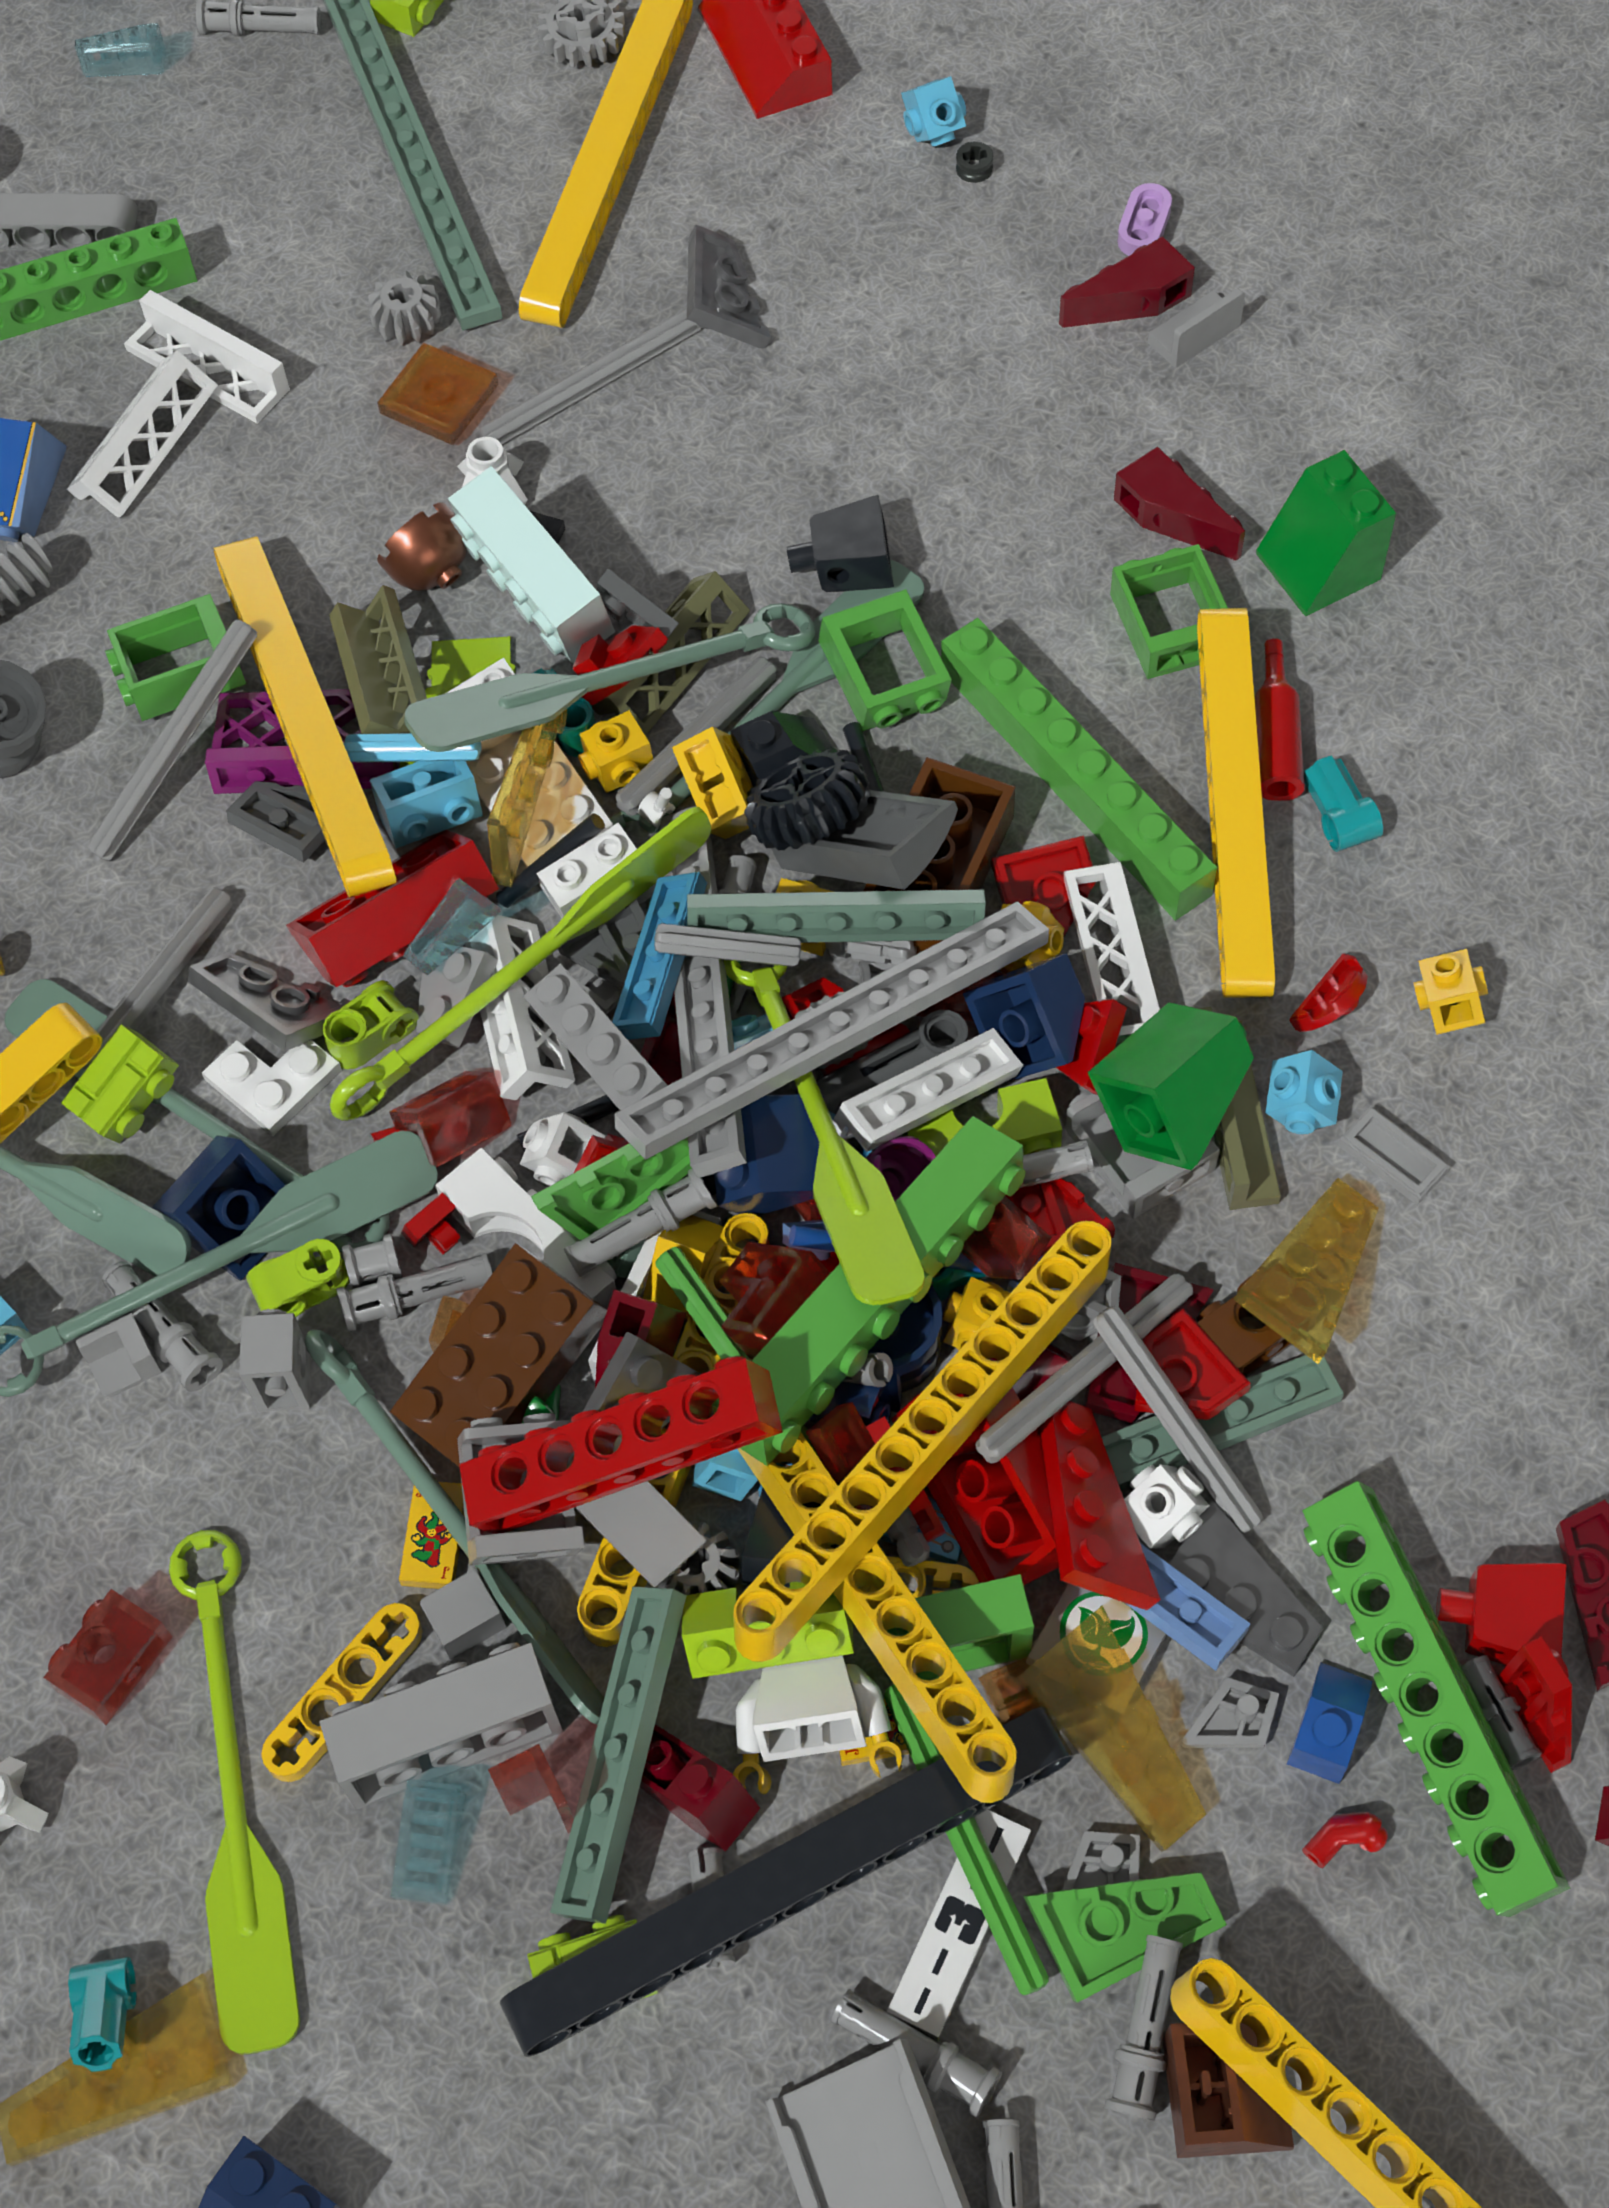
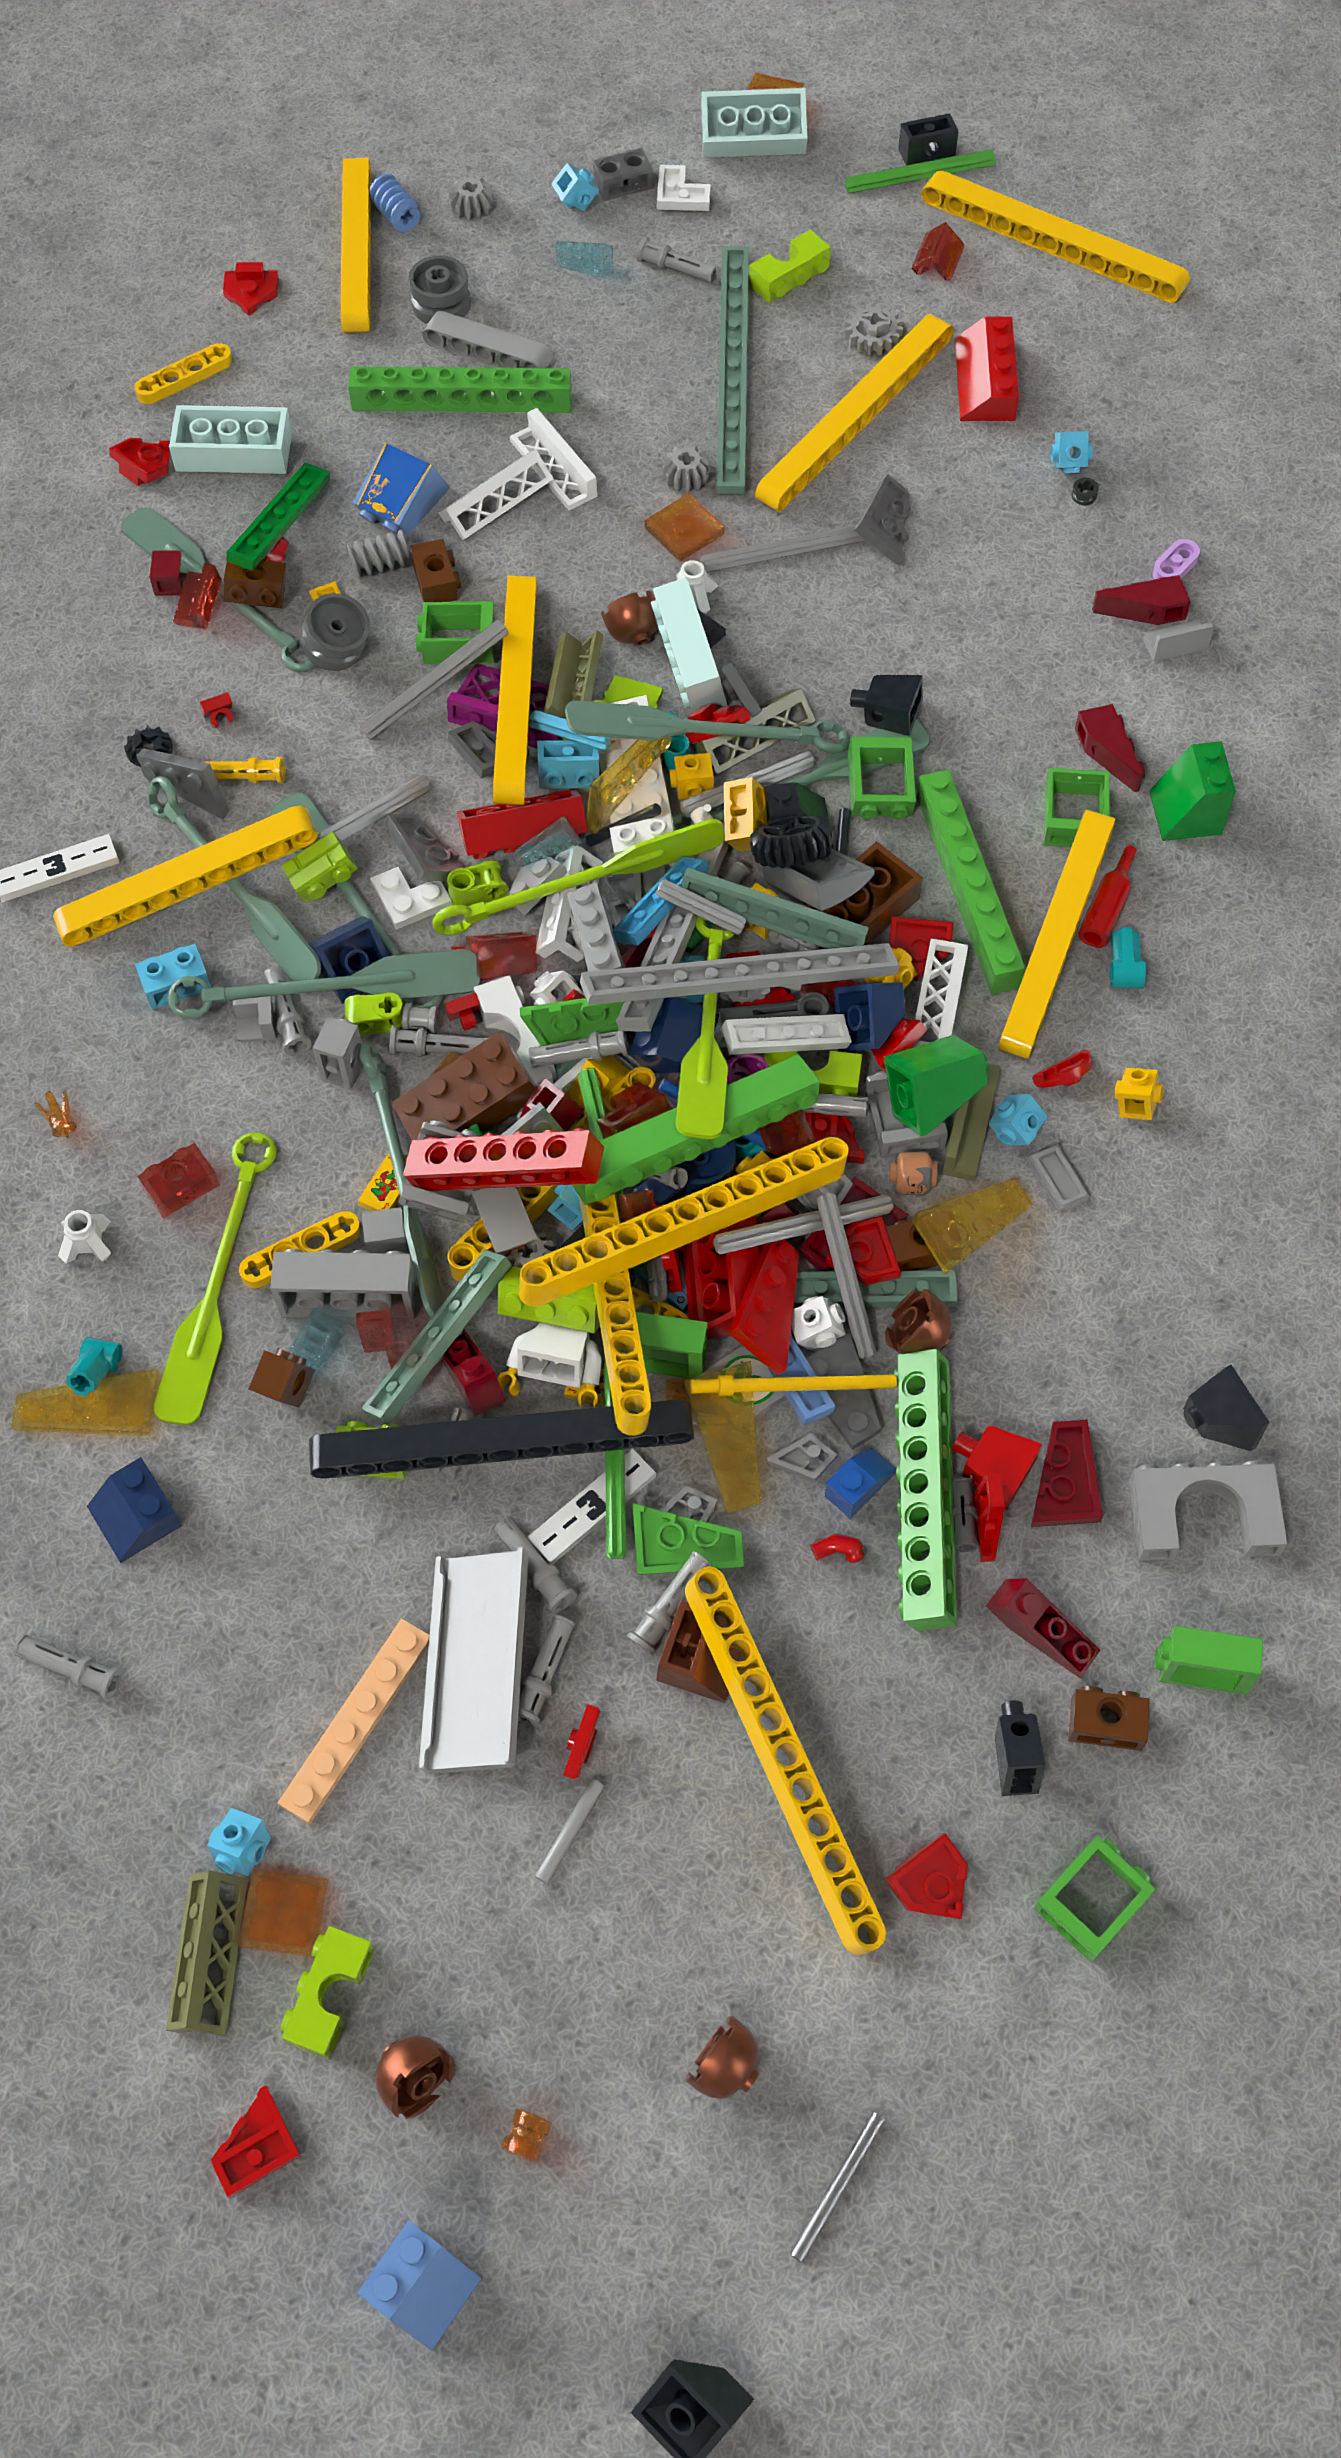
camera: 20 degrees right, 0 degrees up
none -> reddish brown brick [248,1348,315,1408]
none -> reddish brown brick [410,539,462,602]
none -> yellow bar [690,1375,897,1396]
none -> copper cylinder [885,1289,952,1355]
none -> nougat head [889,1152,937,1195]

